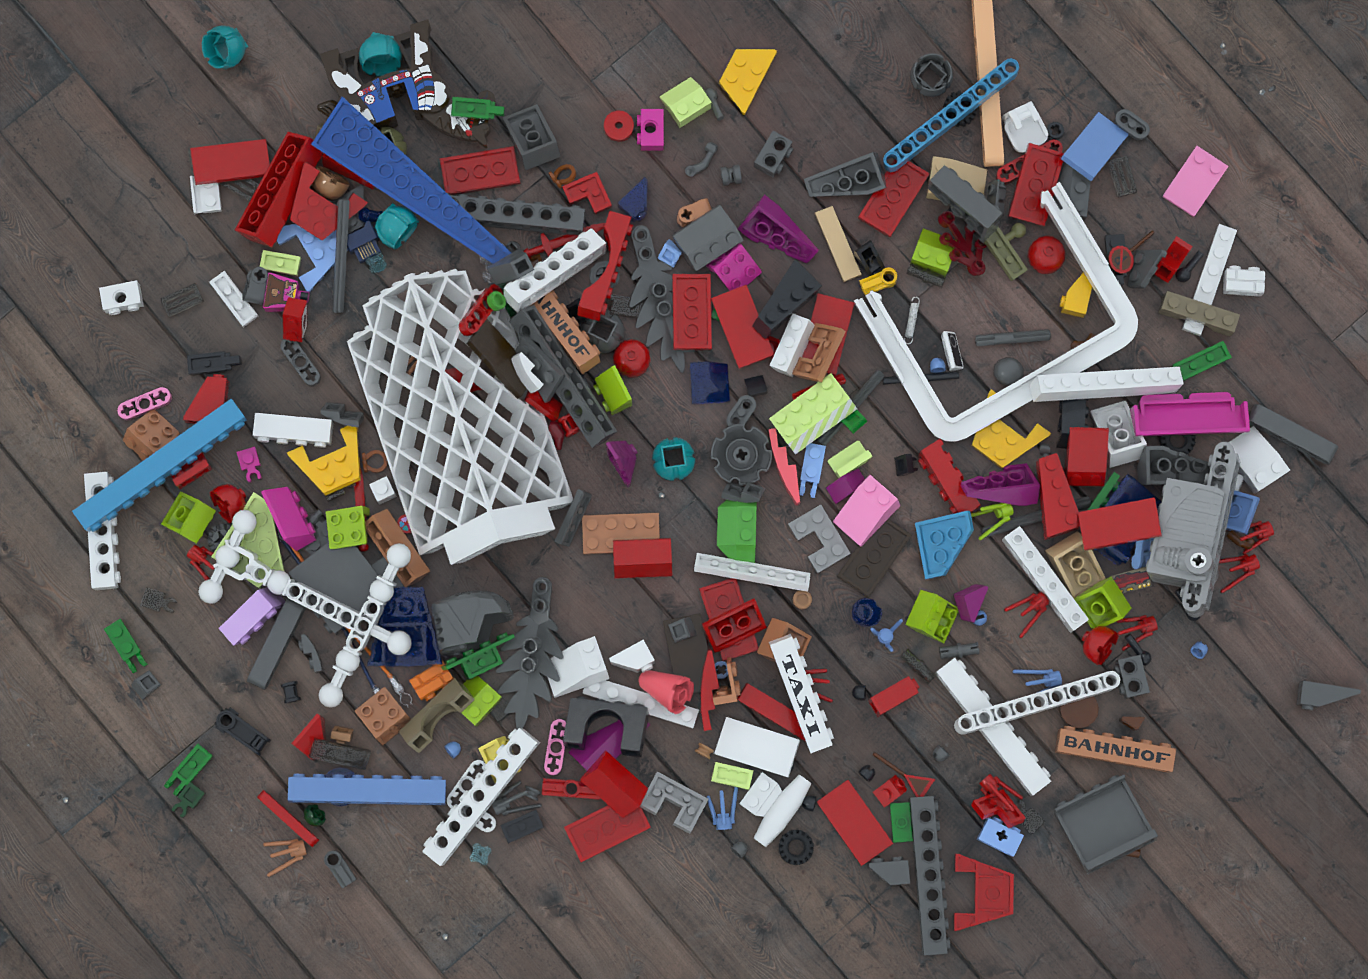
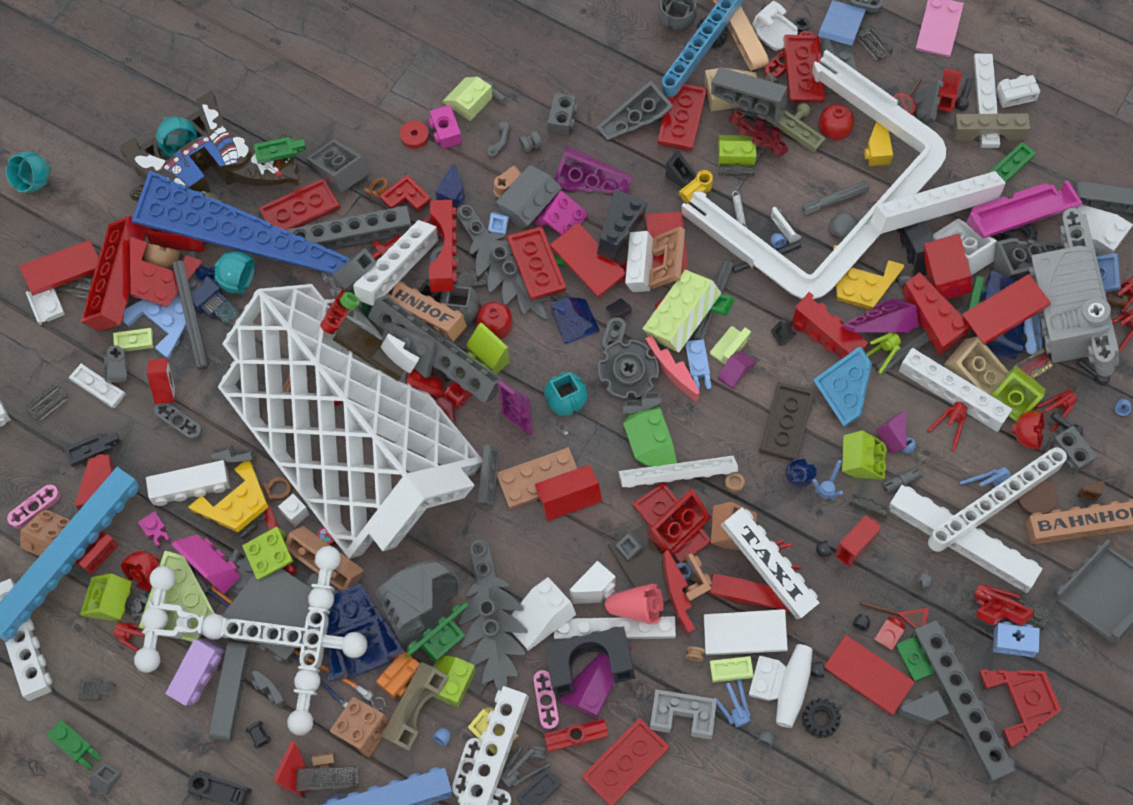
camera: 15 degrees left, 15 degrees down
torso [263,273,310,312] -> none
red slope [580,750,648,818] -> none
yellow wing [719,49,777,115] -> none
light grey plate [788,505,851,574] -> none
tan tile [815,206,861,283] -> none
bright pink slope [833,475,900,547] -> none

